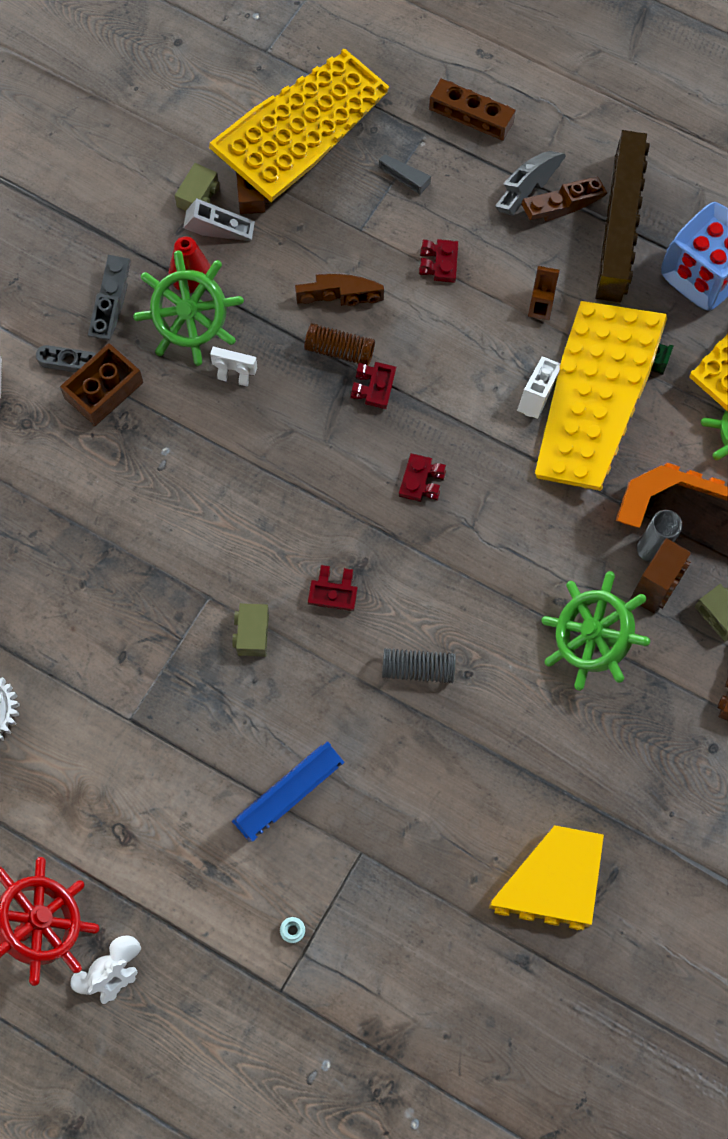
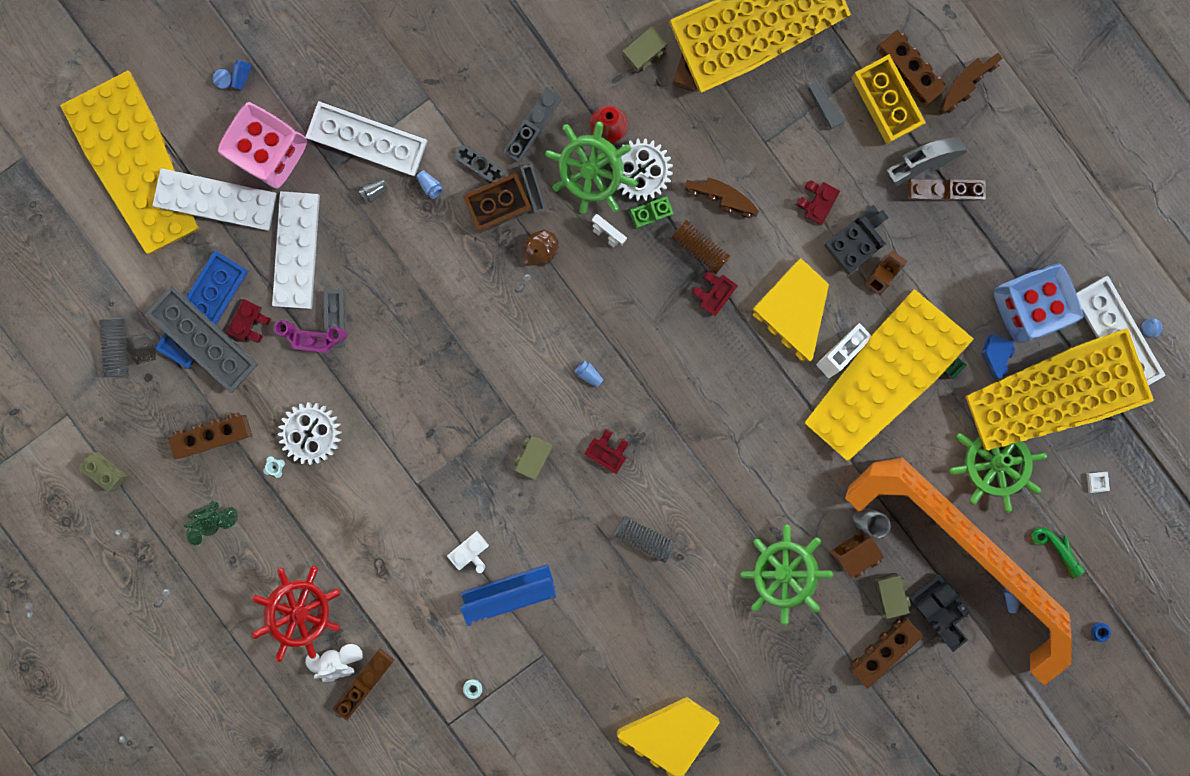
camera: 25 degrees right, 20 degrees up
light grey slope [183,198,255,241] -> none
dark red plate [399,453,446,502] -> none
dark brown brick [595,130,650,303] -> none
none -> reddish brown slope [332,648,395,720]
none -> medium blue cone [416,170,443,199]
none -> white plate [447,531,489,573]
none -> dark grey piece [520,163,546,213]
none -> reddish brown animal [524,229,559,266]
none -> medium blue cone [575,360,603,388]
none -> white gear [611,138,673,201]
none -> bright green slope [629,196,674,229]
none -> yellow slope [752,258,829,362]
none -> black plate [824,205,889,275]
none -> yellow brick [851,54,926,145]
none -> reddish brown slope [939,52,1003,114]
none -> blue slope [981,334,1015,379]

